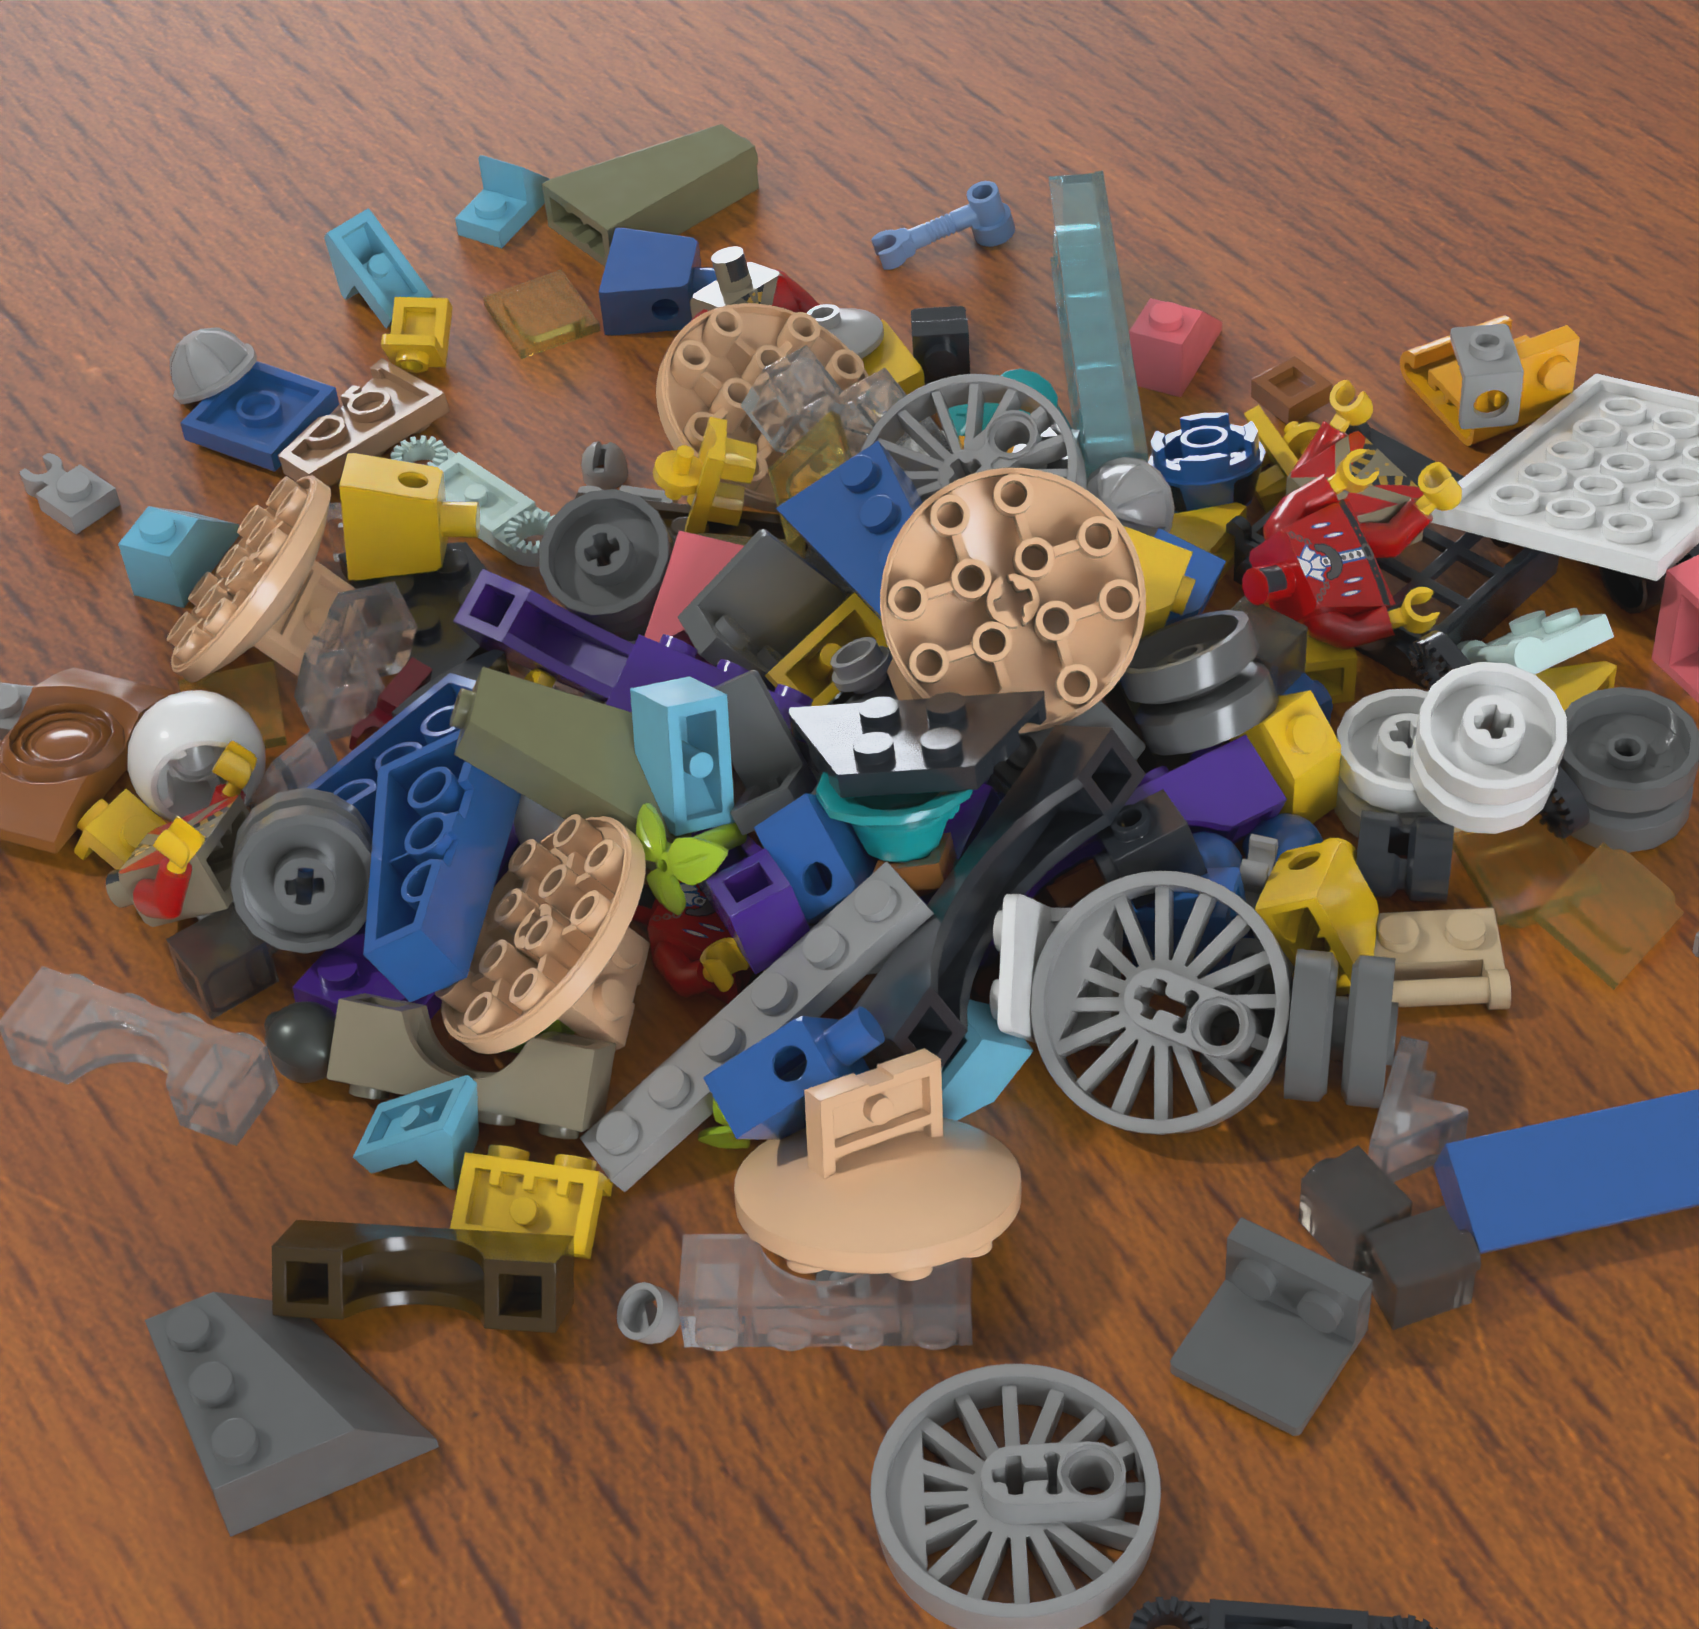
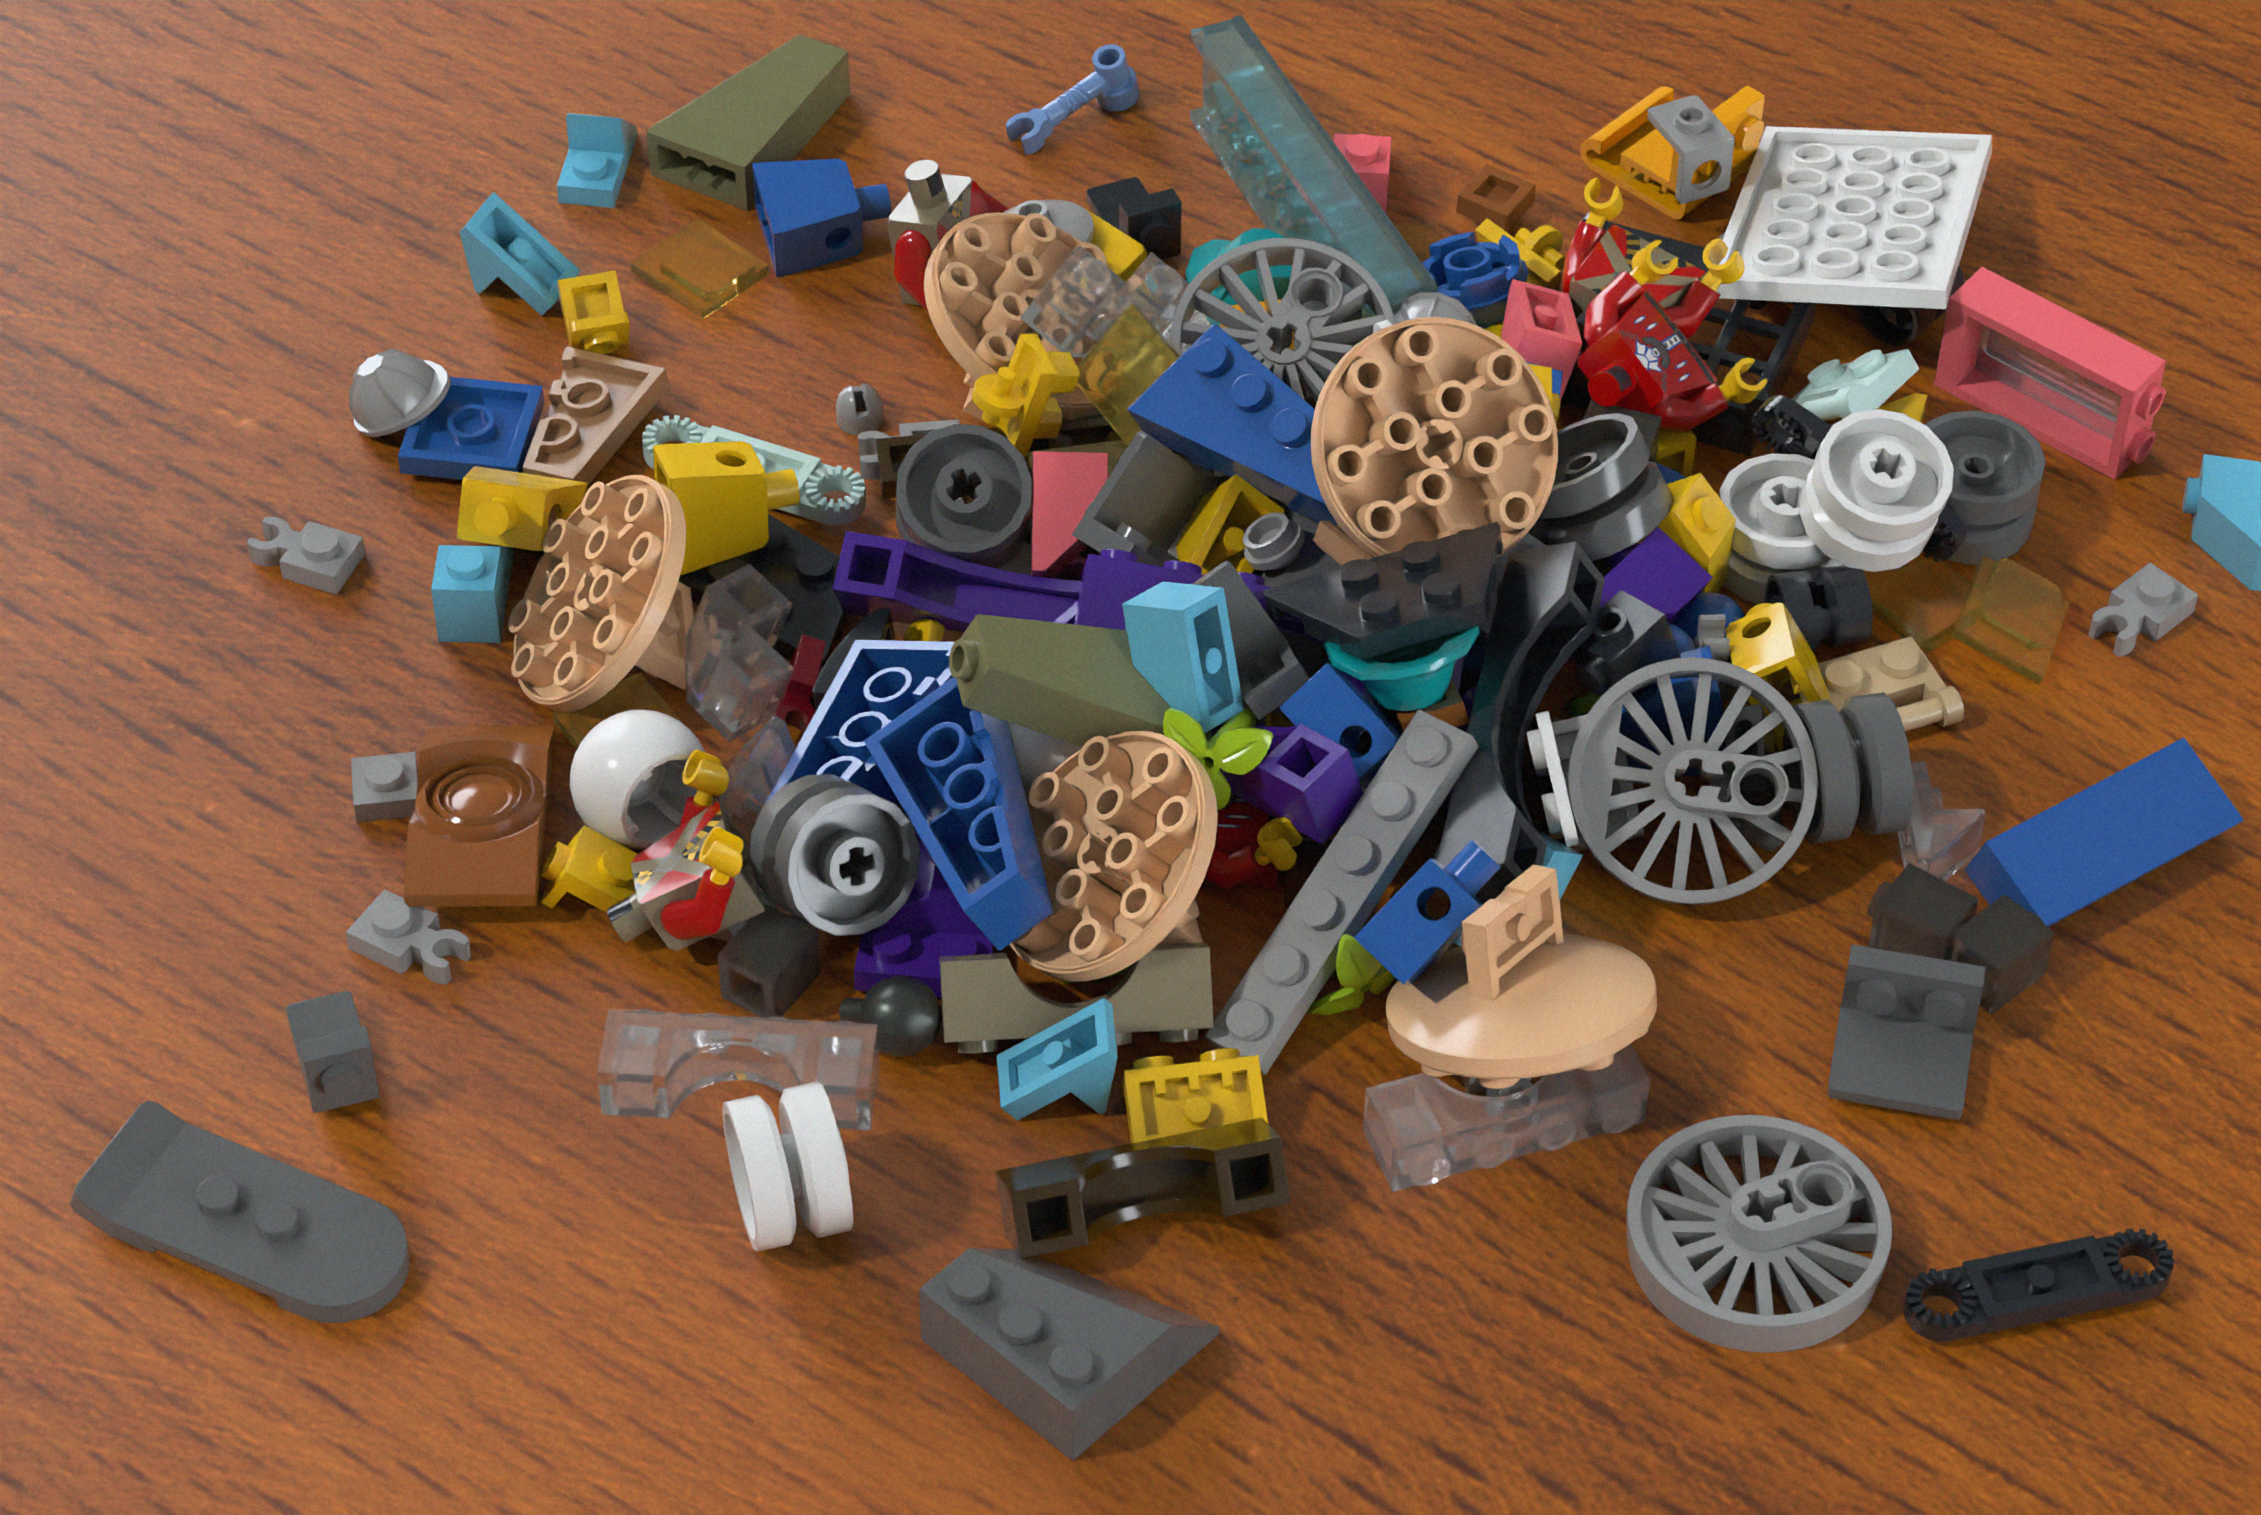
camera: 25 degrees left, 0 degrees up
light grey hinge [617,1282,681,1344] -> none
none -> yellow torso [457,466,587,551]
none -> white wheel [722,1082,853,1252]
none -> coral slope [1501,279,1582,402]

